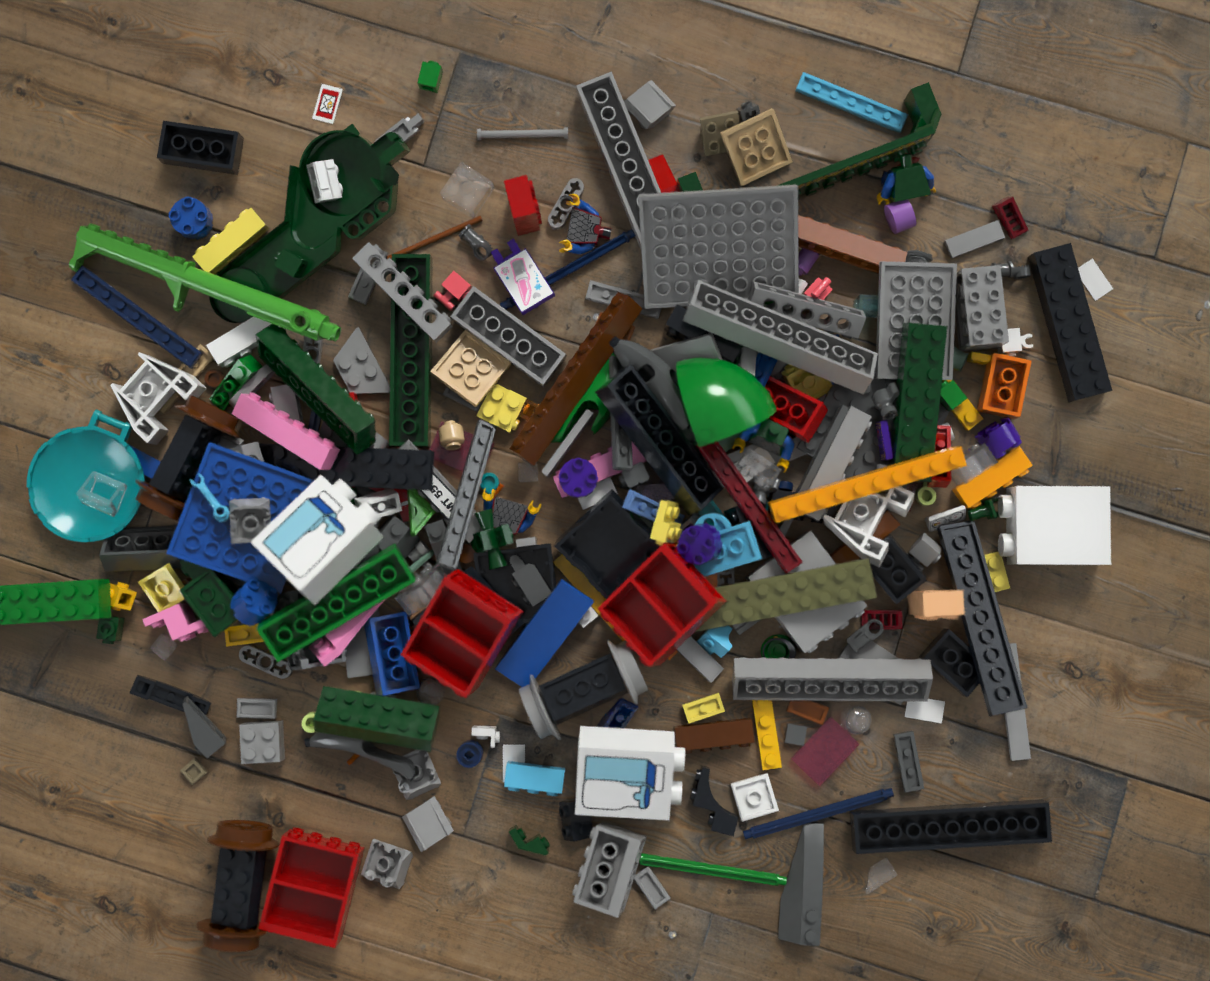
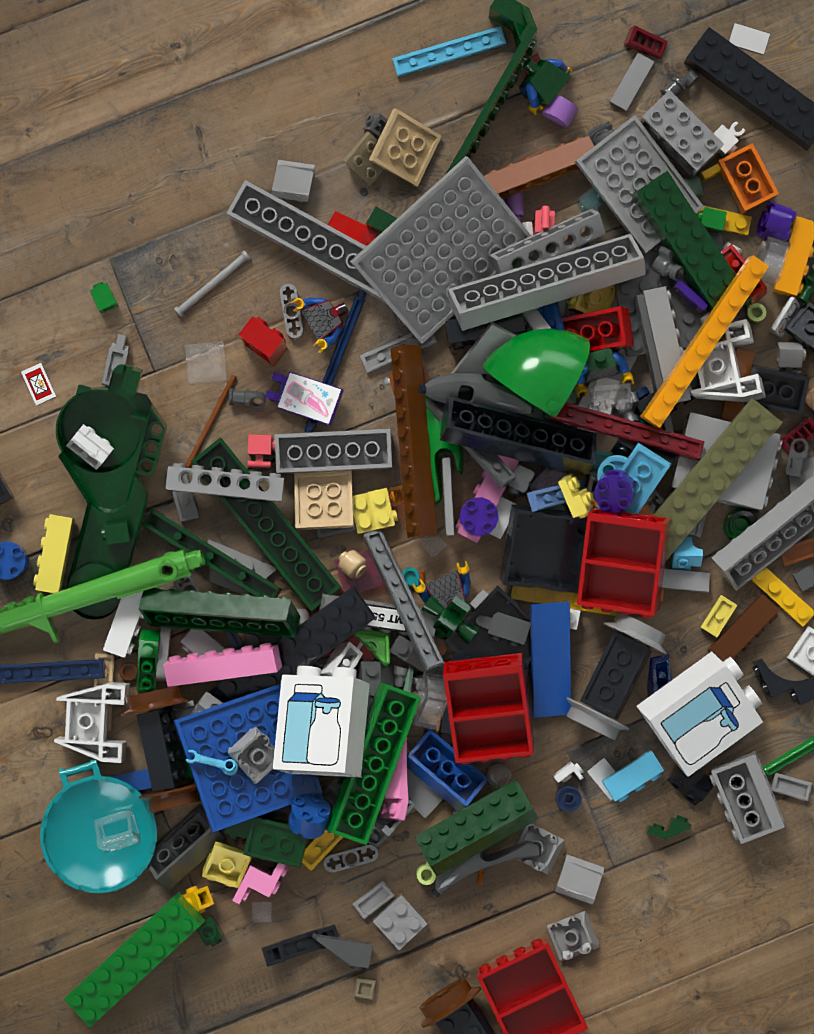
camera: 40 degrees left, 0 degrees up
none -> dark green tile [142,508,282,598]

